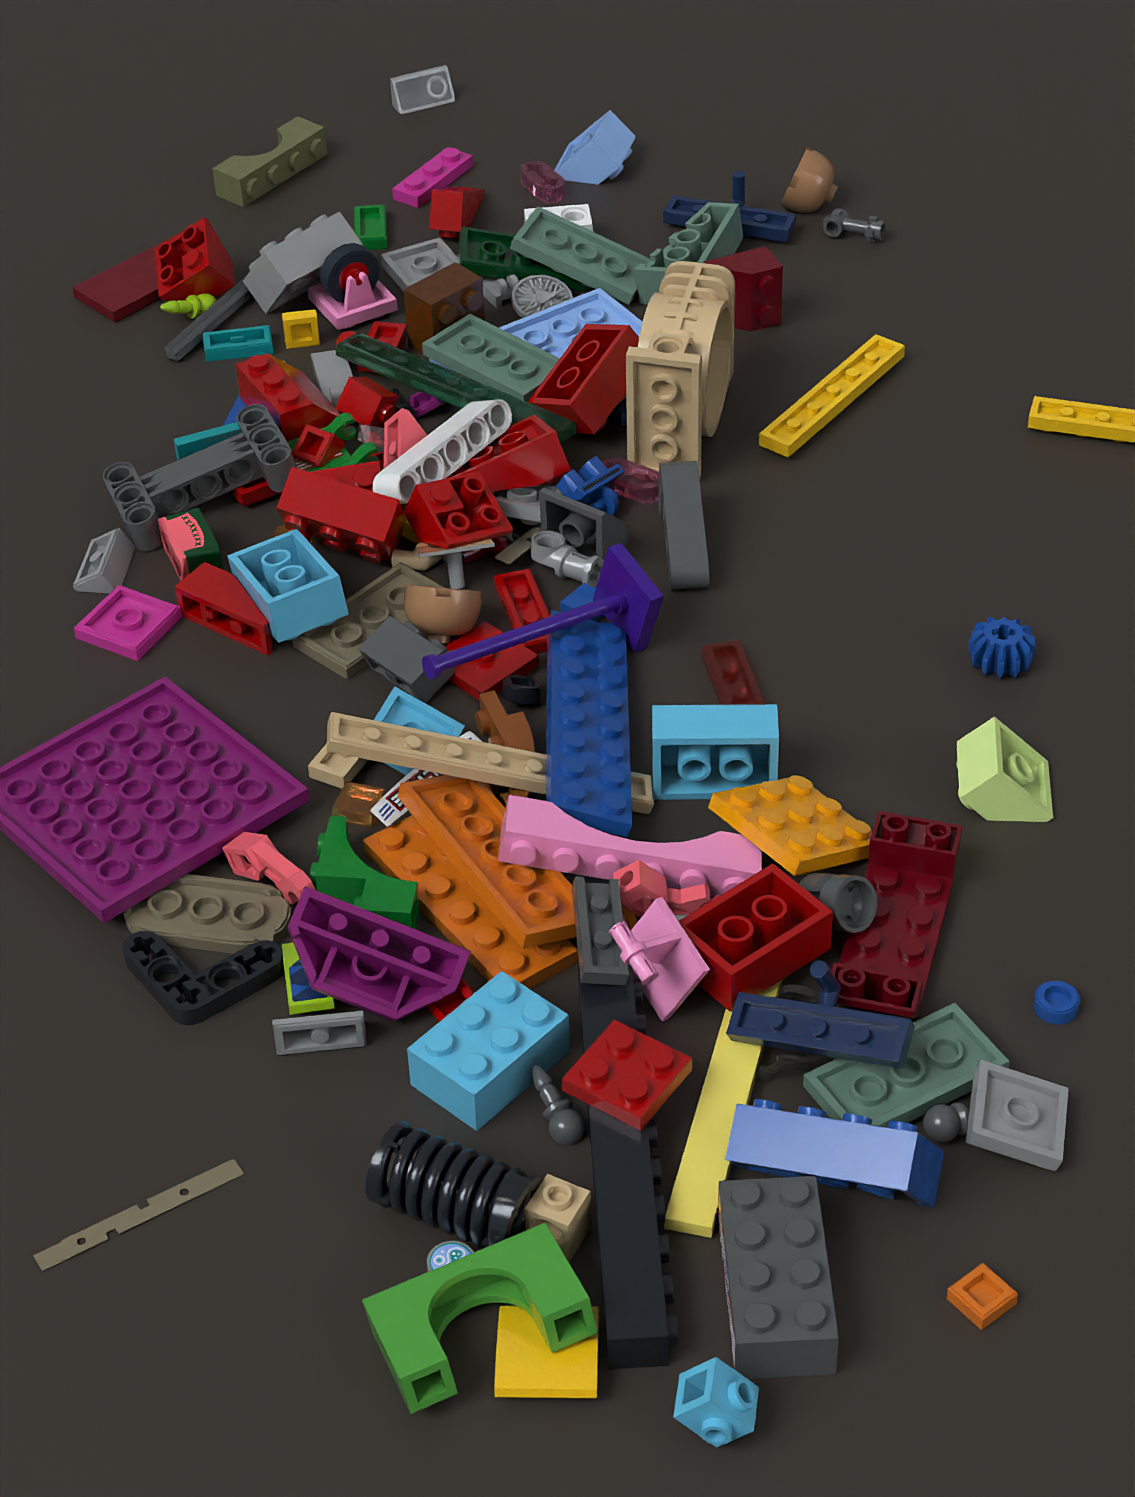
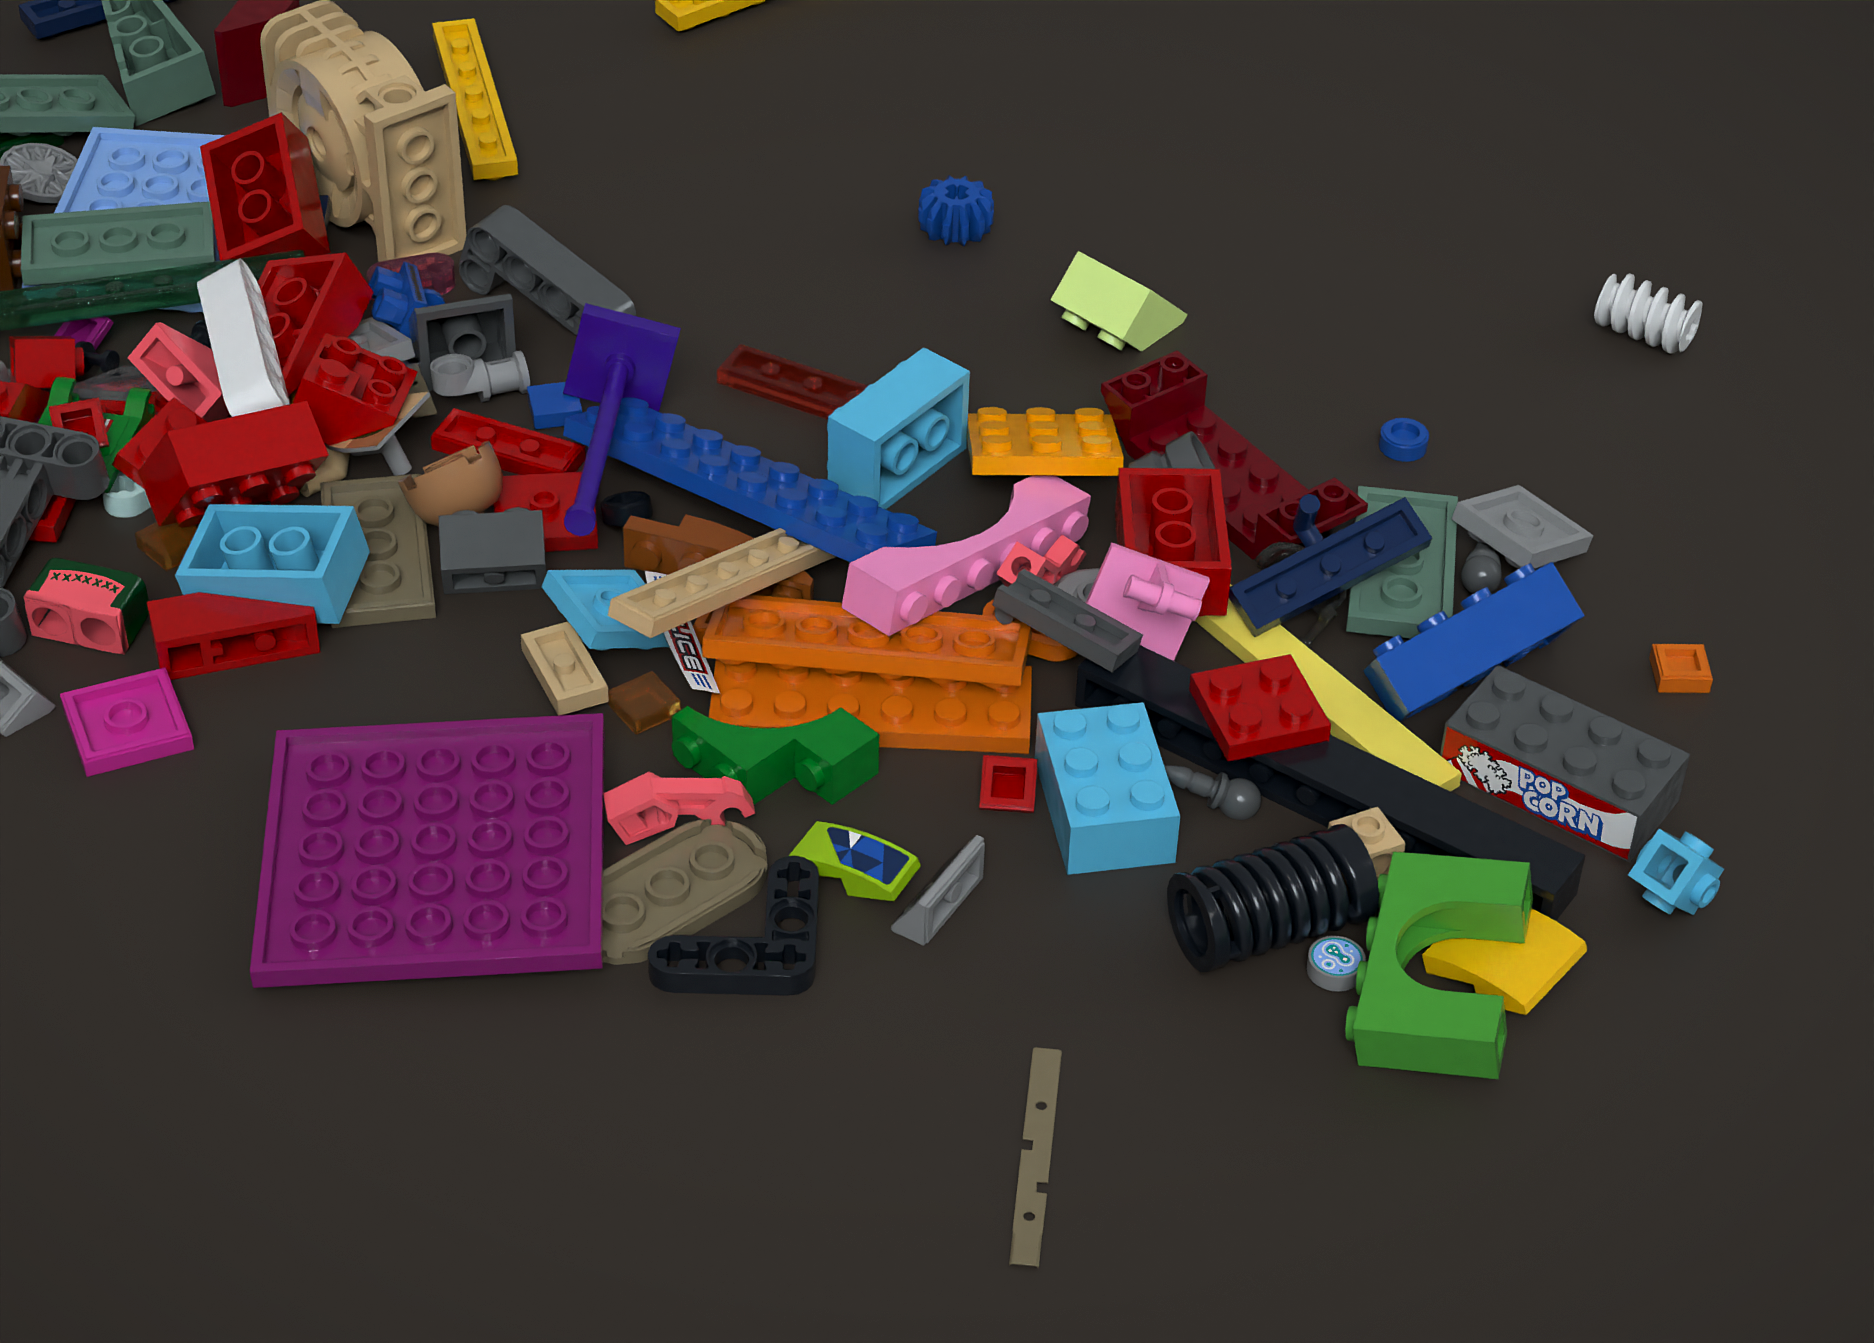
camera: 55 degrees left, 0 degrees up
magenta wedge [288,886,471,1022] -> none

